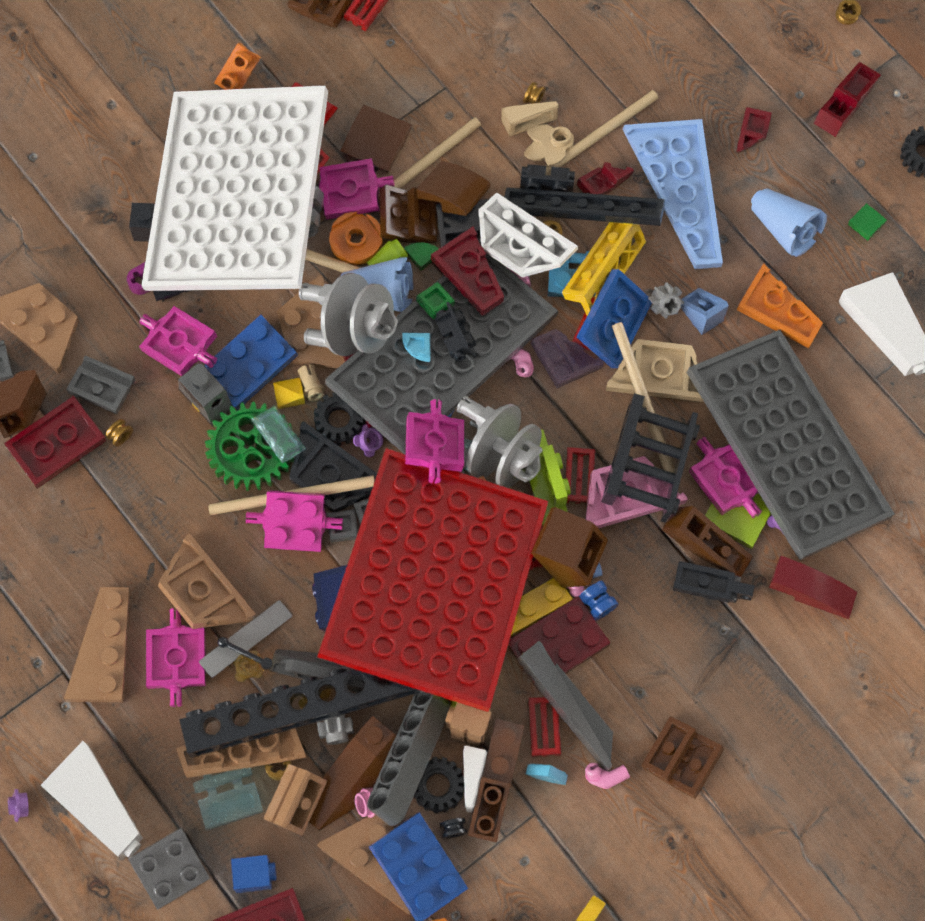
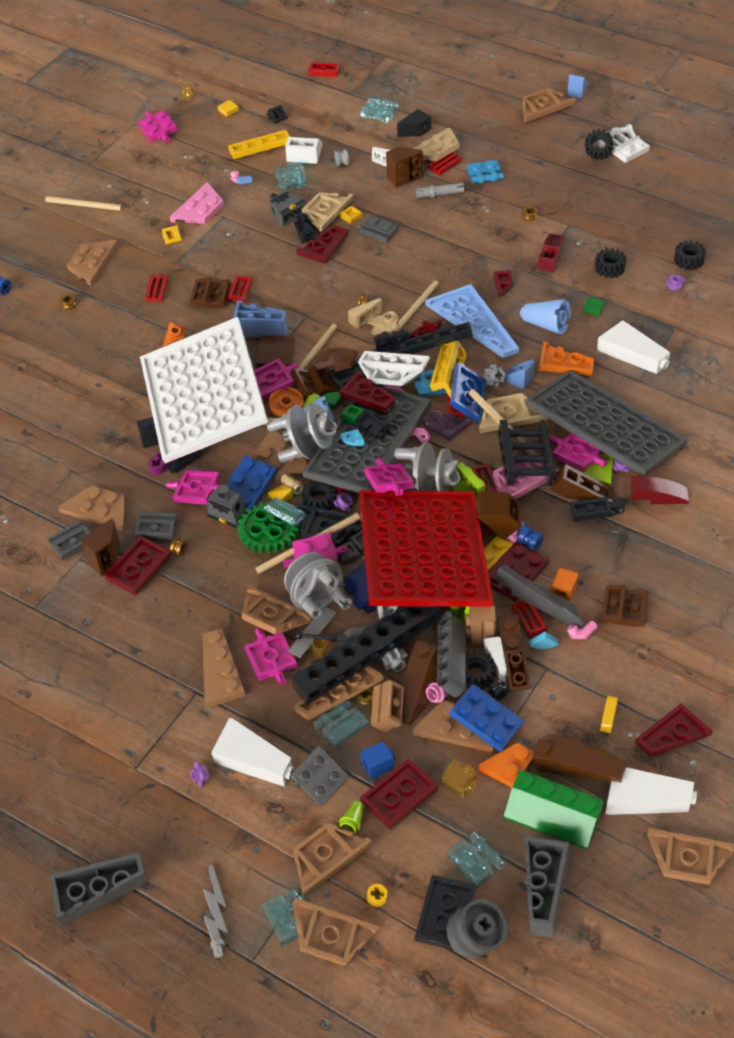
camera: 15 degrees left, 20 degrees down
none -> medium blue wedge [233,300,287,338]
none -> light grey piece [284,552,352,619]
none -> orange brick [551,568,579,602]

